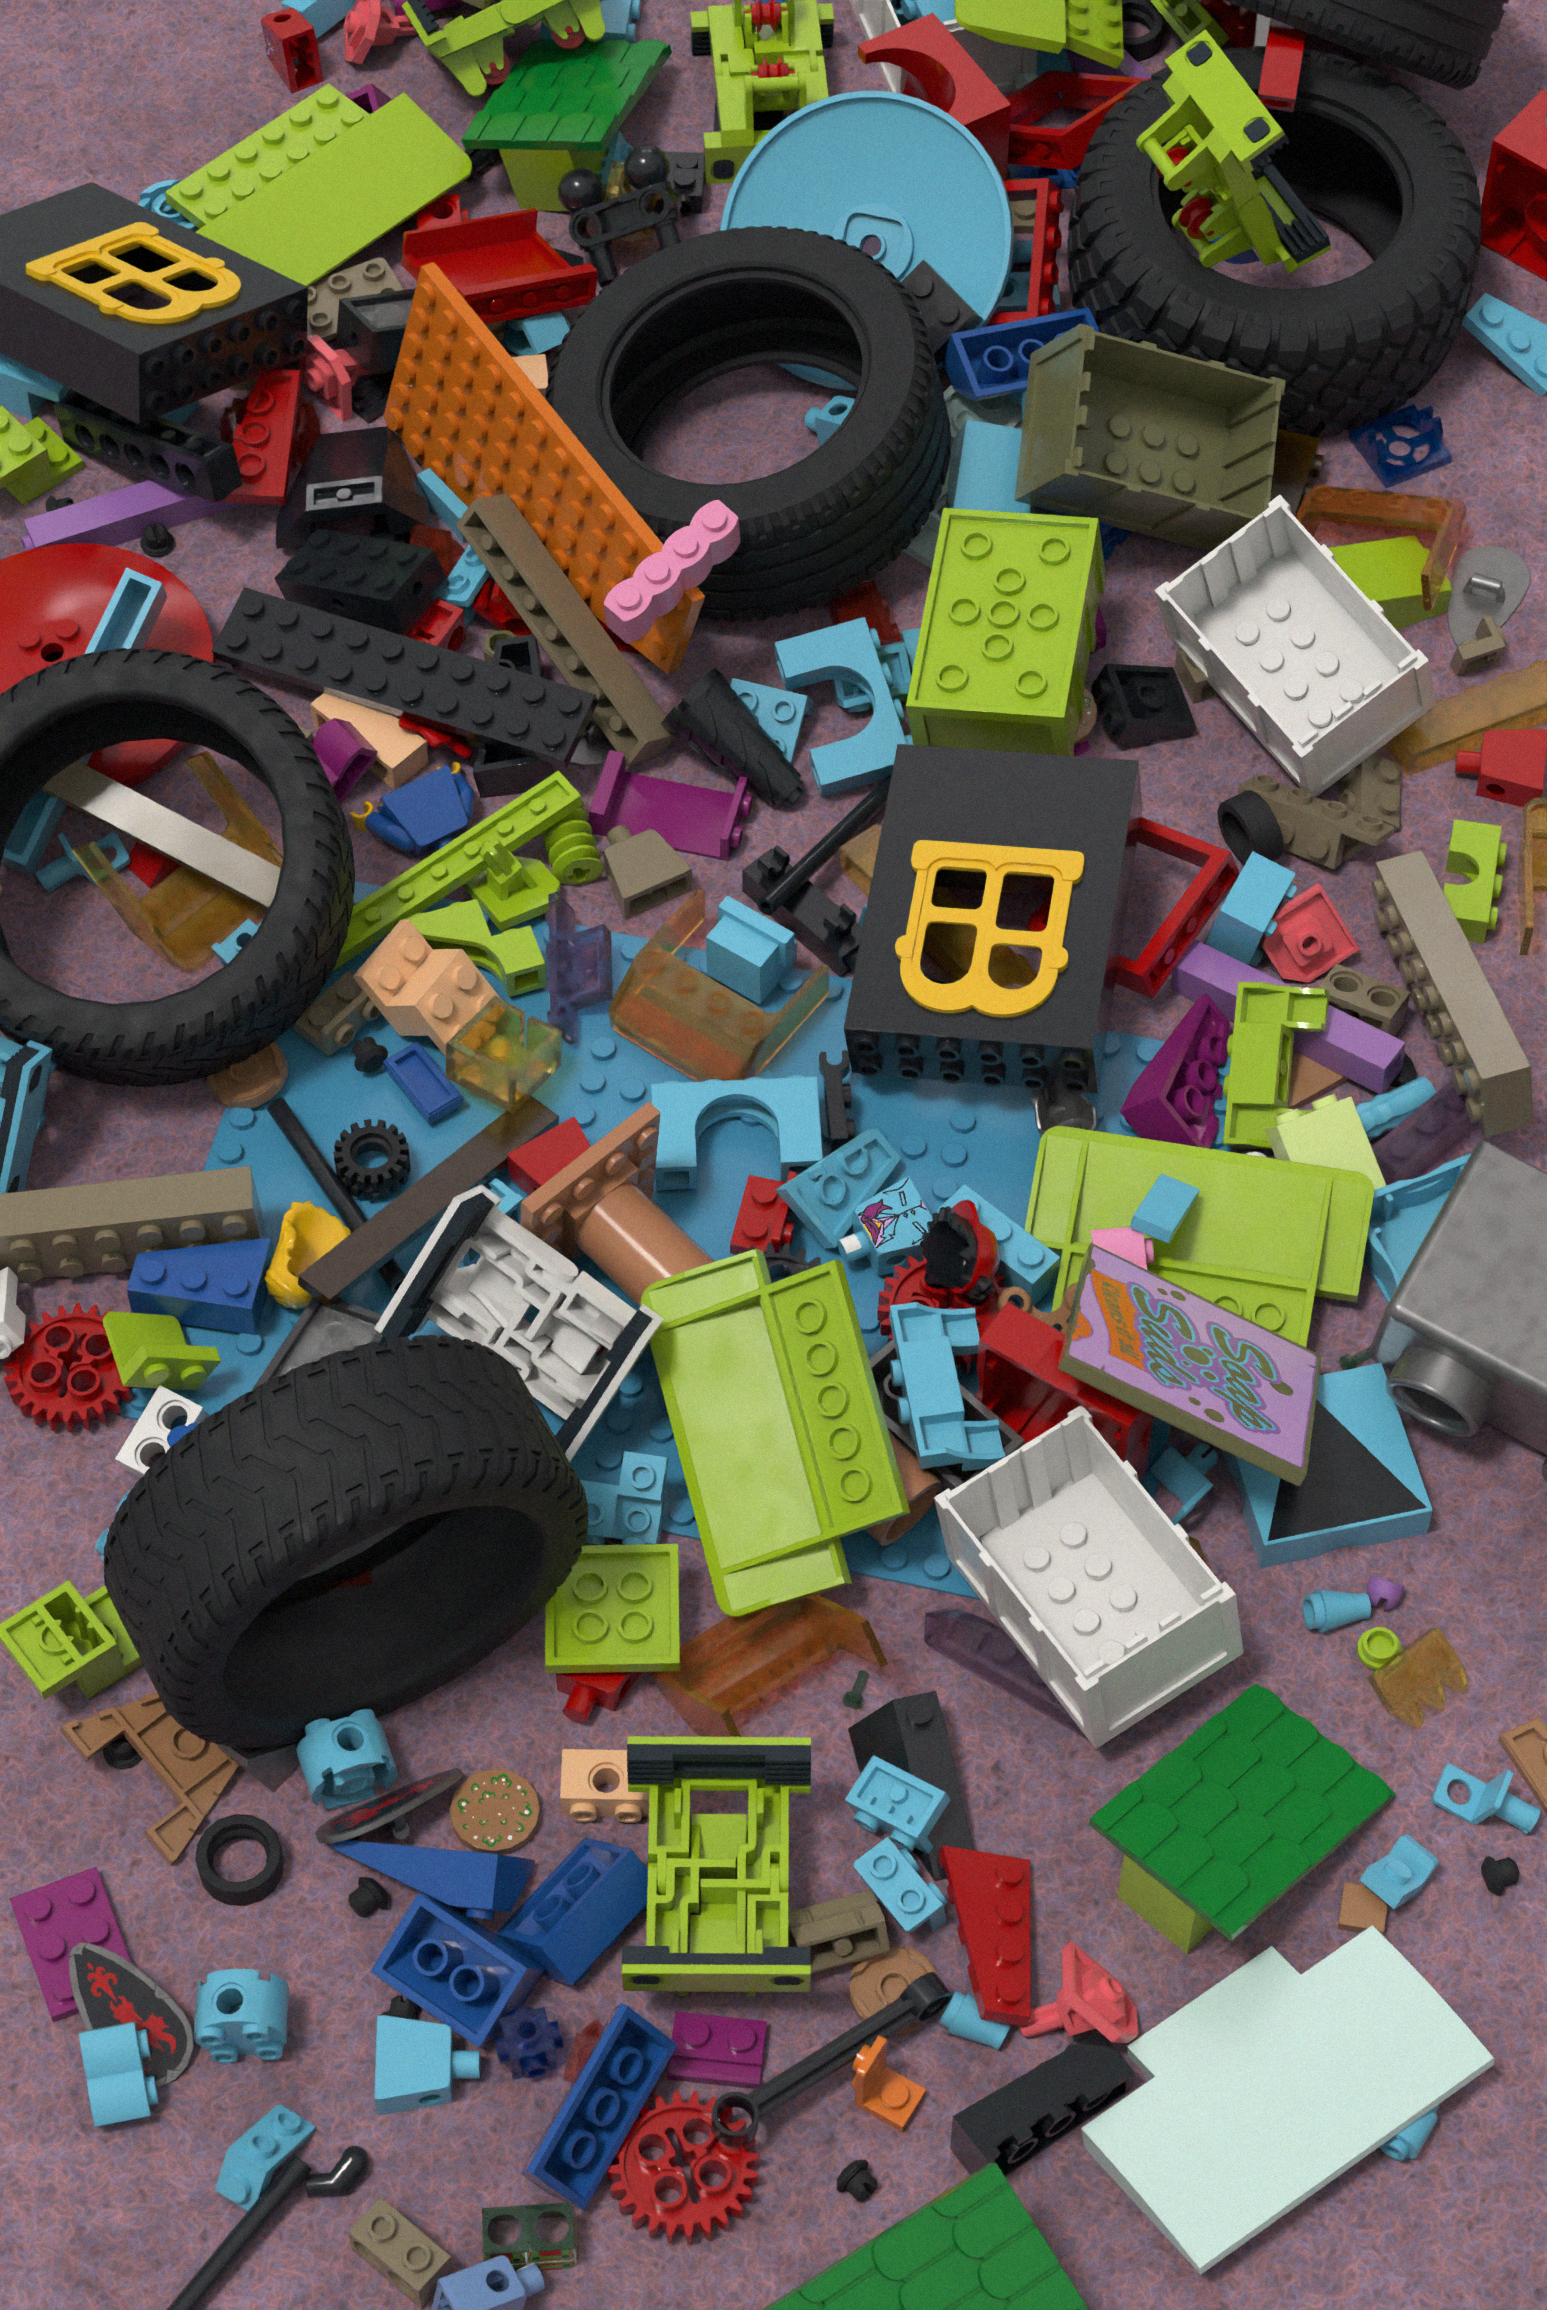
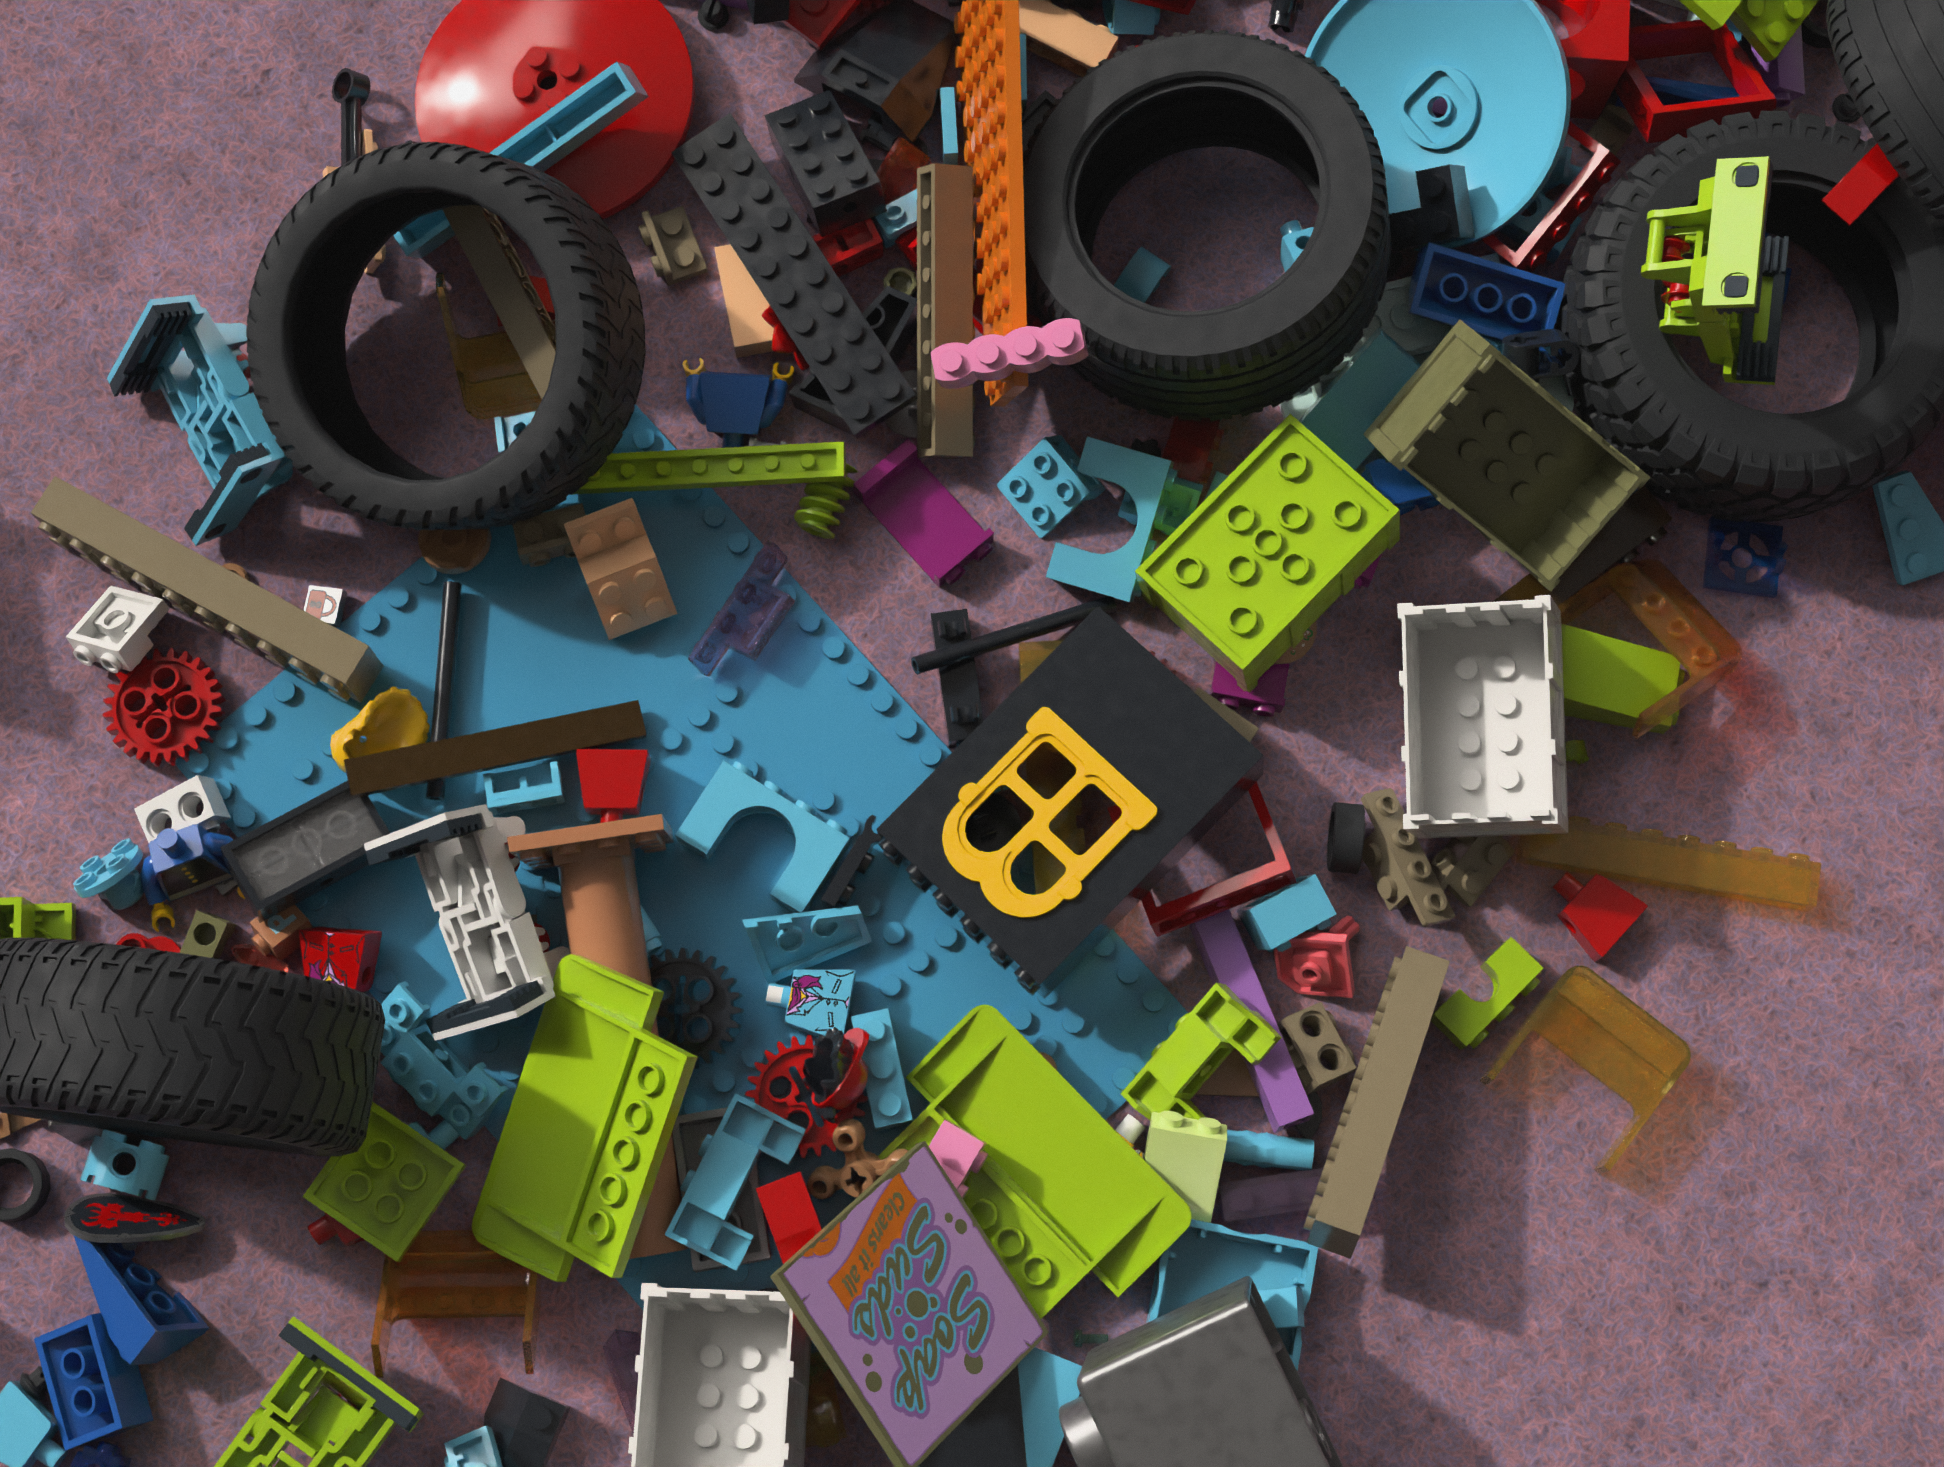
camera: 30 degrees right, 20 degrees up
medium azure bracket [35,832,132,893] -> none
lime bracket [102,1311,221,1391] -> none
blue wedge [127,1237,274,1335] -> none
magenta brick [312,718,378,805] -> none
black tyre [333,1119,411,1200] -> none
black piece [348,1877,388,1917] -> none
black piece [352,1037,388,1072] -> none
blue tile [383,1041,464,1125] -> none
lime arch [399,899,547,997] -> none
clear yellow piece [445,996,562,1114] -> none
medium nougat tile [450,1768,540,1855] -> none
lime piece [462,839,560,931] -> none
blue slope [495,1837,648,1986] -> none
light nougat brick [560,1749,650,1823] -> none
dark tan torso [603,825,692,920] -> none
clear orange windscreen [609,887,829,1082] -> none
black cone [661,667,805,808] -> none
medium azure plate [706,896,797,1004] -> none
red bracket [730,1171,798,1254] -> none
clear green piece [842,1670,869,1710] -> none
flat silver hair [1030,1089,1098,1137] -> none
black plate [1091,664,1196,746] -> none
magenta wedge [1120,993,1230,1149] -> none
medium azure tile [1130,1173,1200,1243] -> none
flat silver shield [1447,545,1531,647] -> none
dark tan bracket [1450,615,1506,676] -> none

